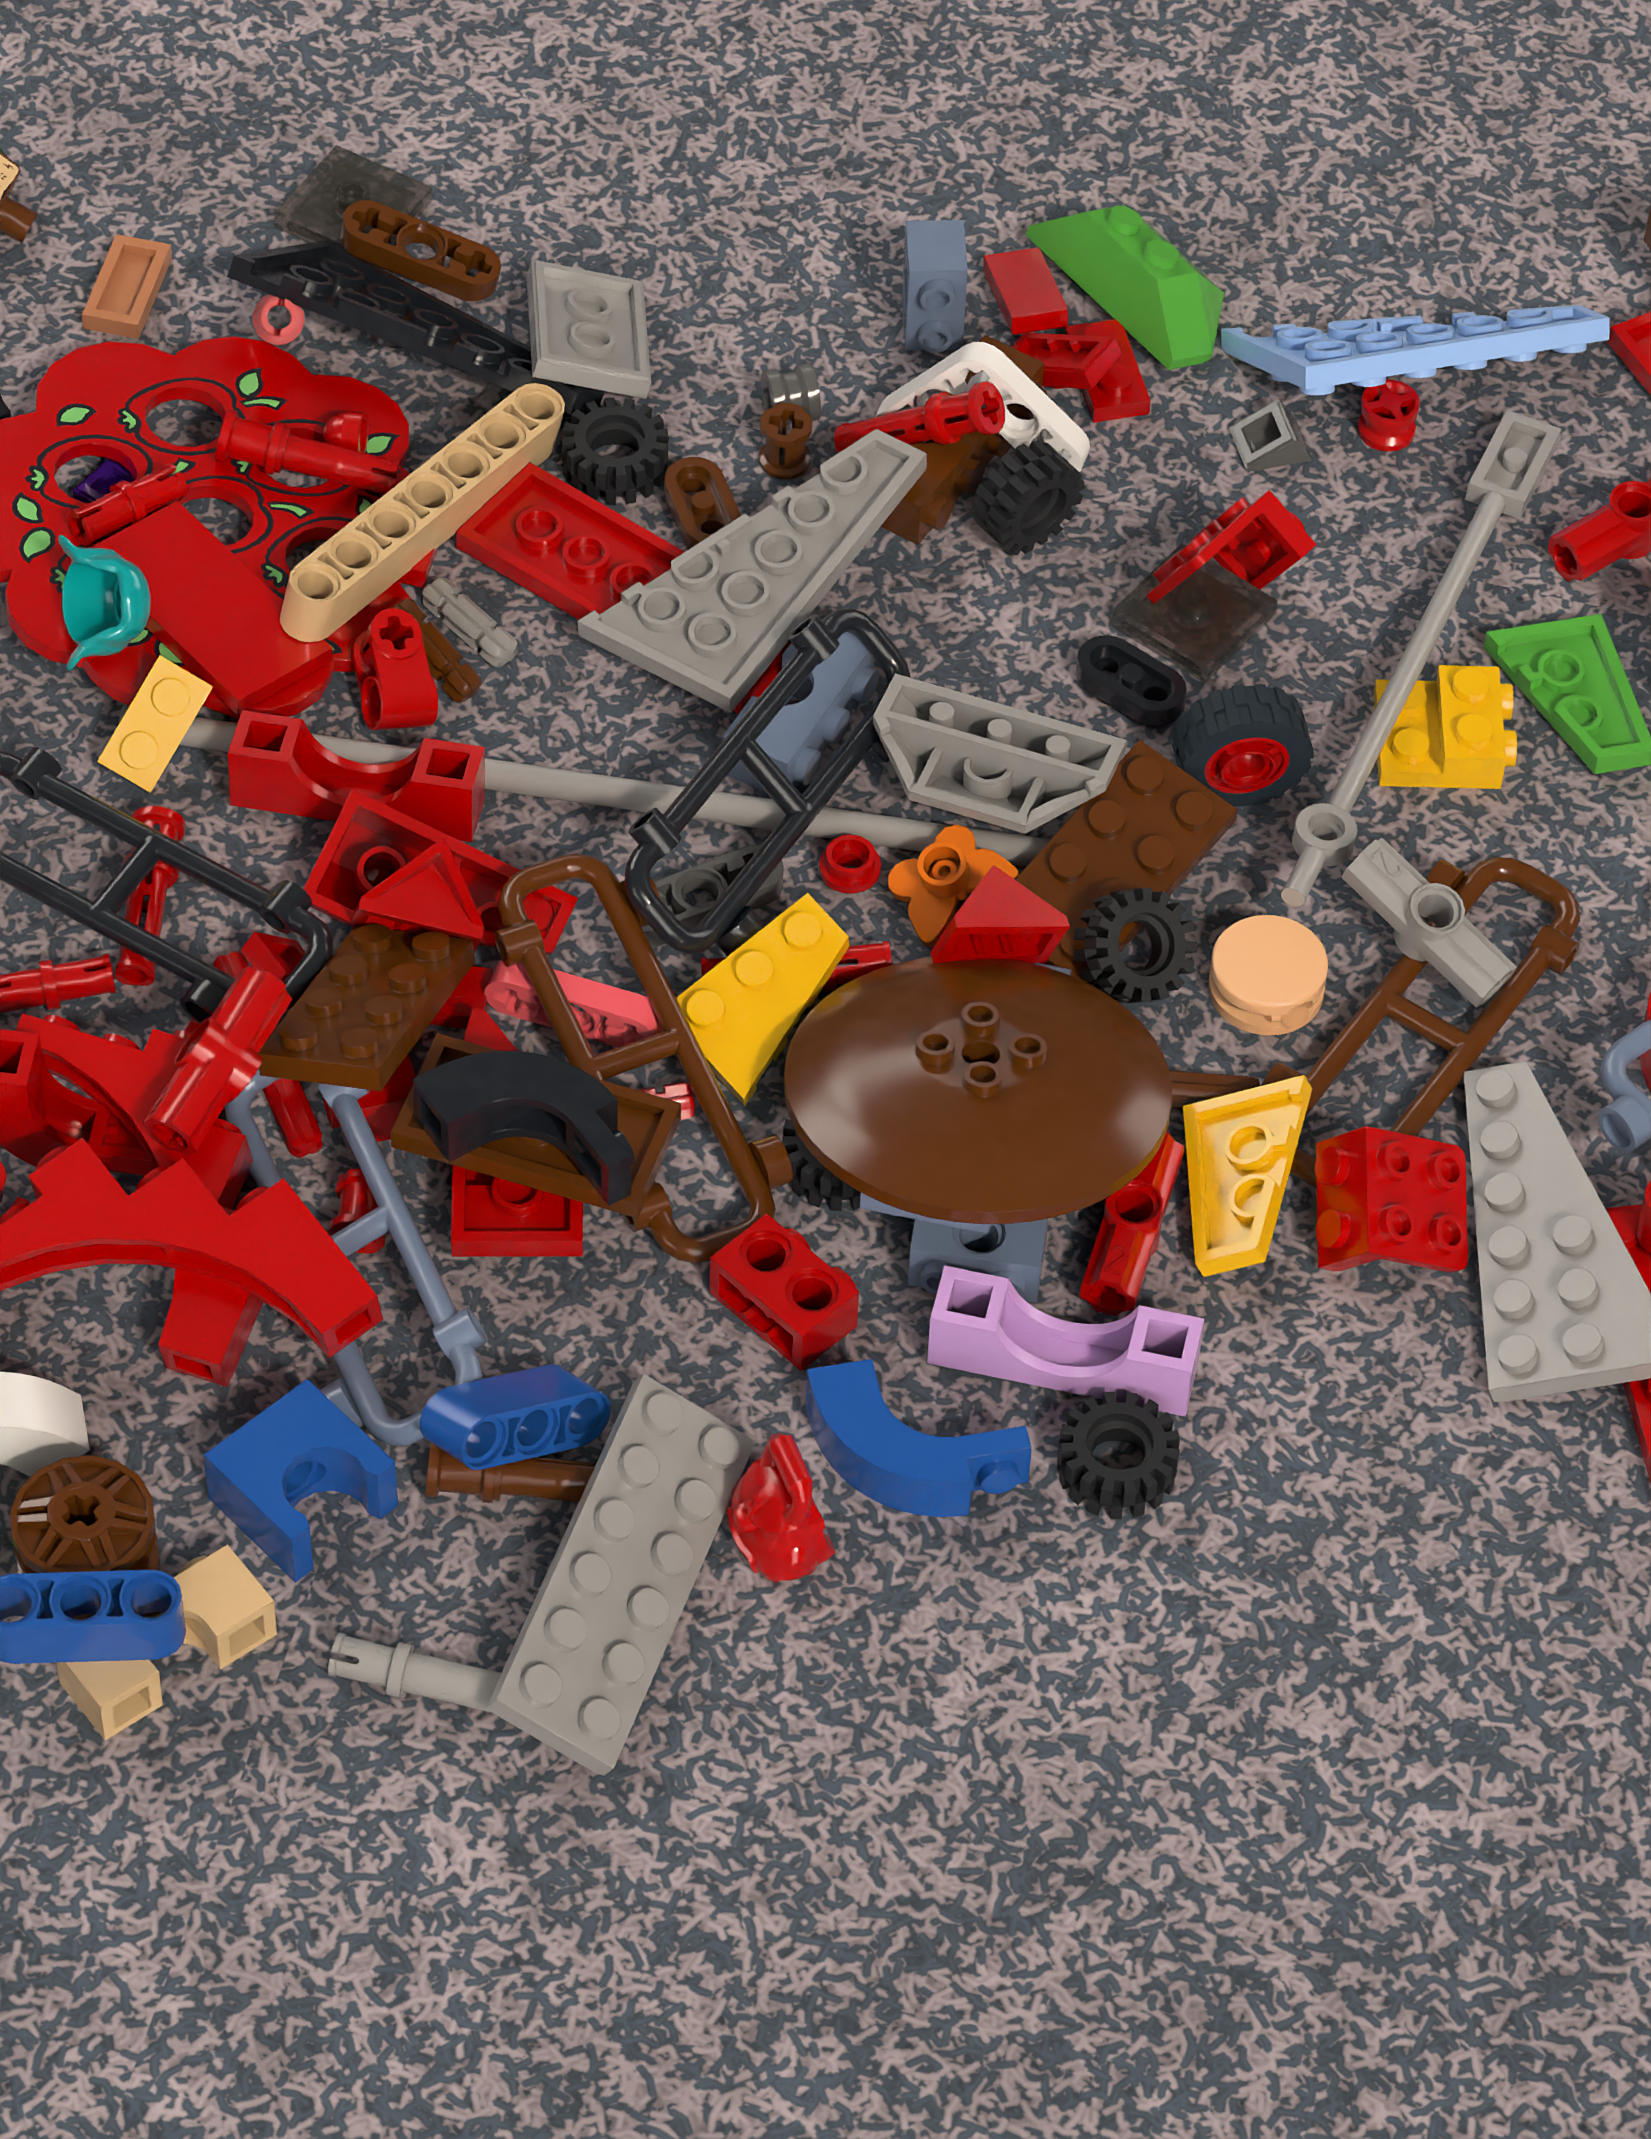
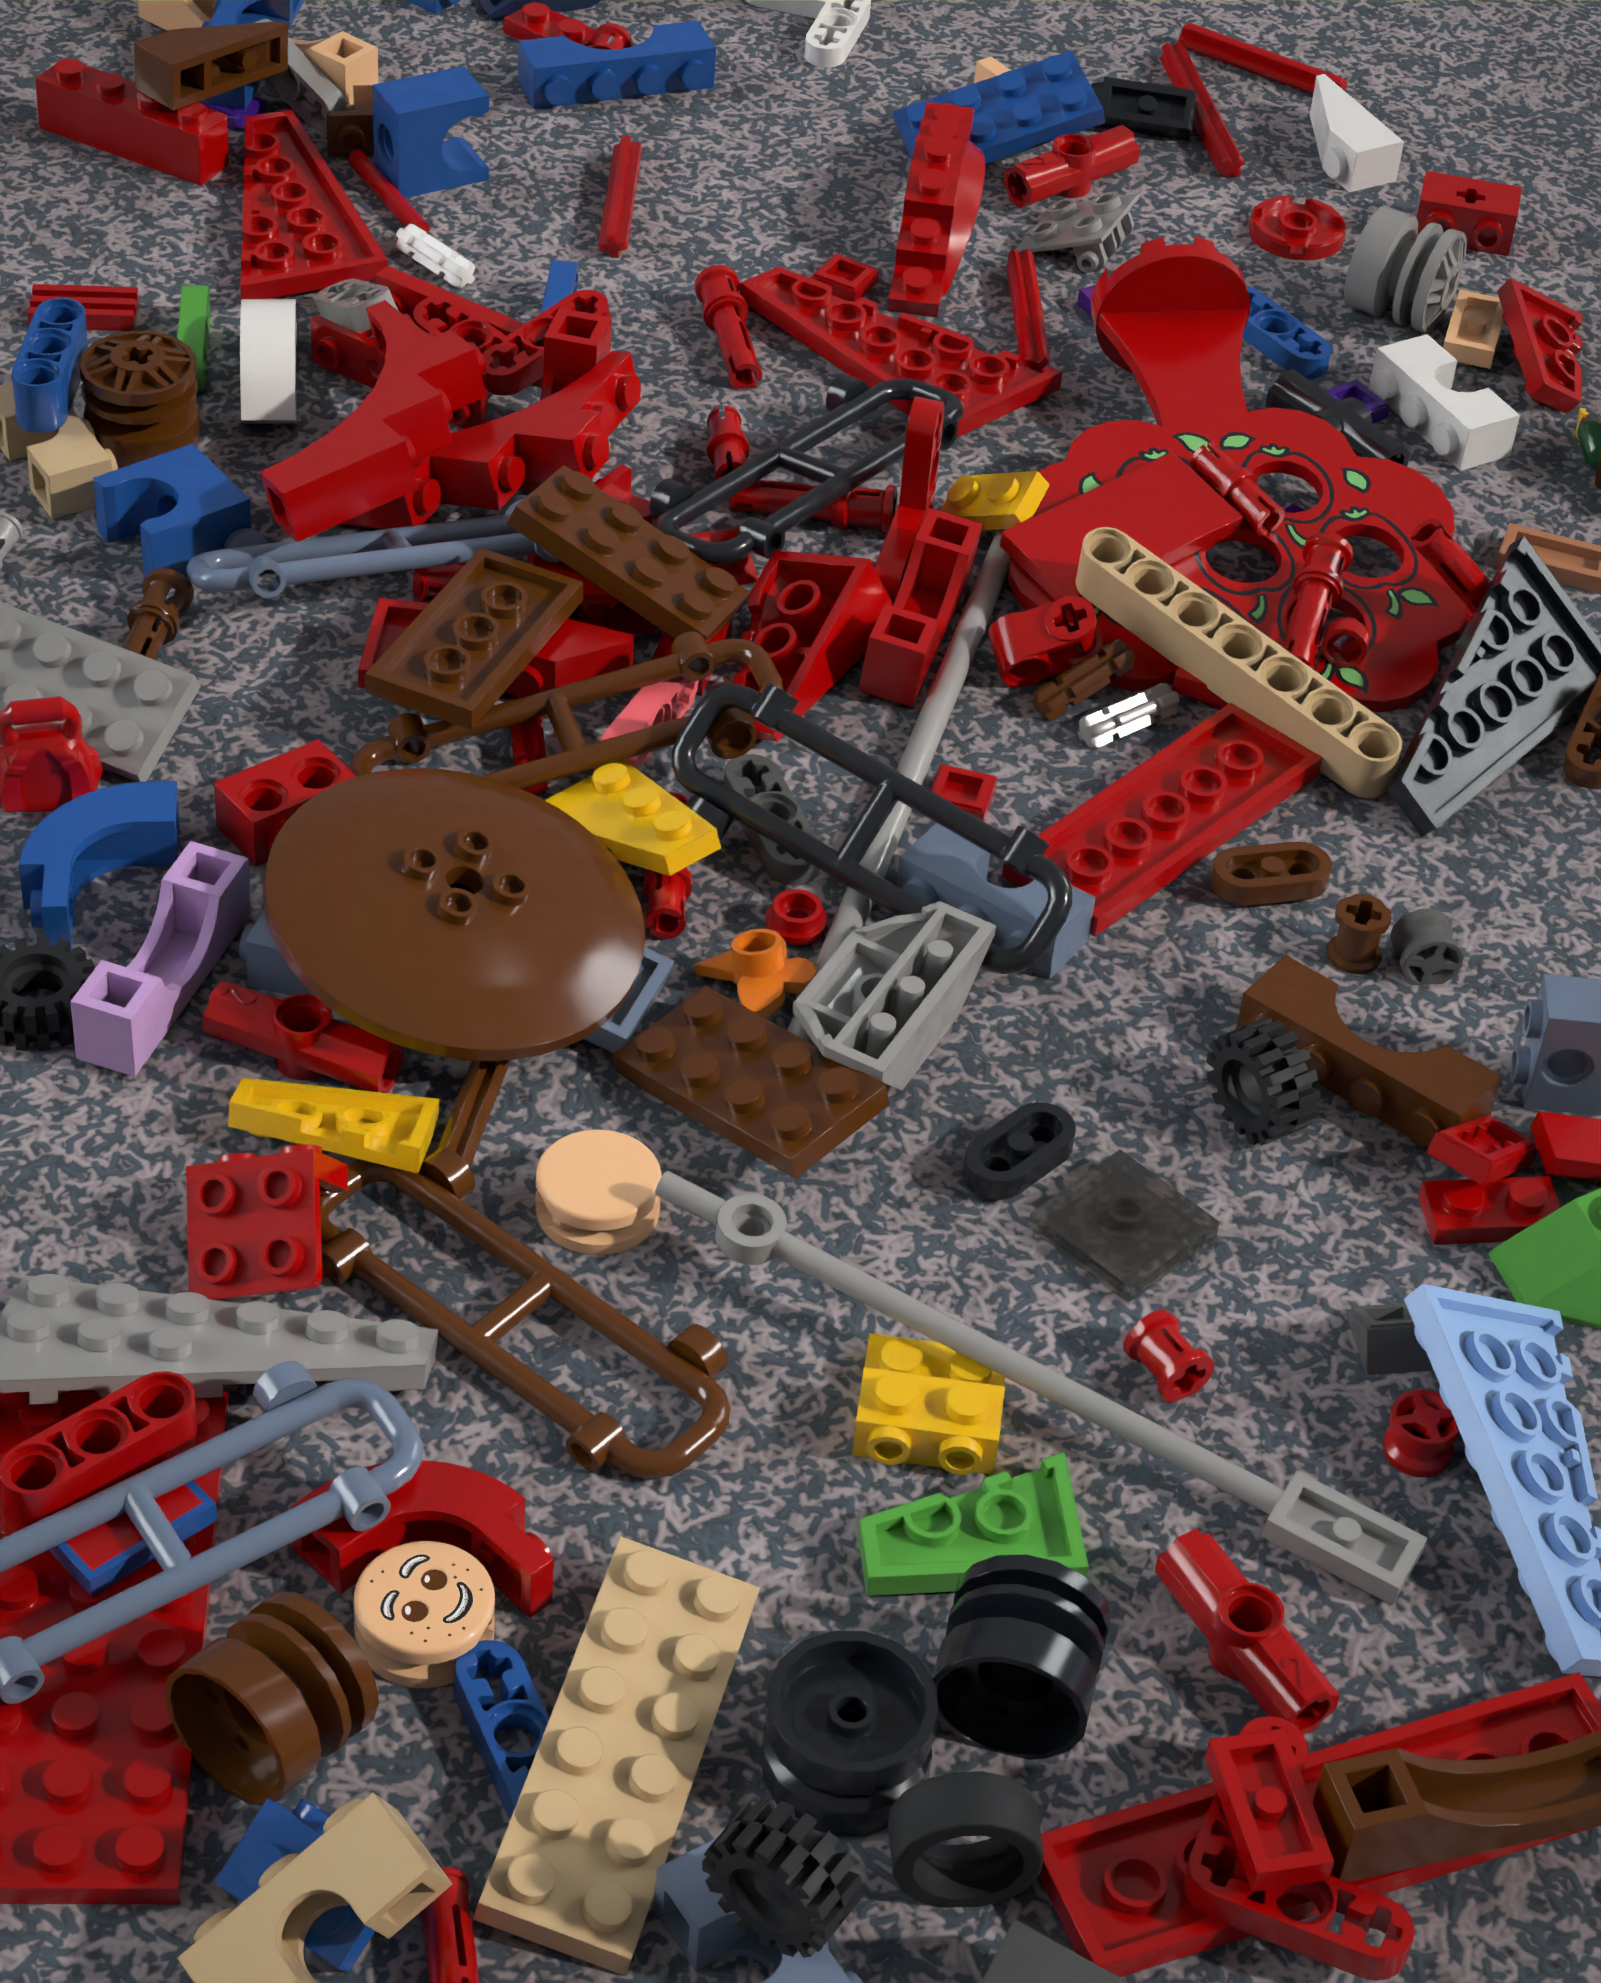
camera: 95 degrees right, 10 degrees down
teal hair [59,535,151,671] -> none
red piece [143,966,292,1156] -> none
red slope [351,836,485,952] -> none
black arch [413,1051,635,1206] -> none
blue beam [420,1364,611,1470] -> none
light grey tile [527,260,651,399] -> none
black tyre [562,397,668,506] -> none
light grey wing [577,429,927,713] -> none
red pin [834,381,1005,453] -> none
white beam [875,342,1090,472] -> none
red slope [930,865,1070,964] -> none
black tyre [1073,888,1197,1003] -> none
red bracket [1146,490,1317,605] -> none
black wheel [1171,684,1314,807] -> none
light grey piece [1341,838,1517,1008] -> none
none -> red beam [875,396,945,604]
none -> red tile [930,764,997,821]
none -> red bush [1123,1309,1214,1403]

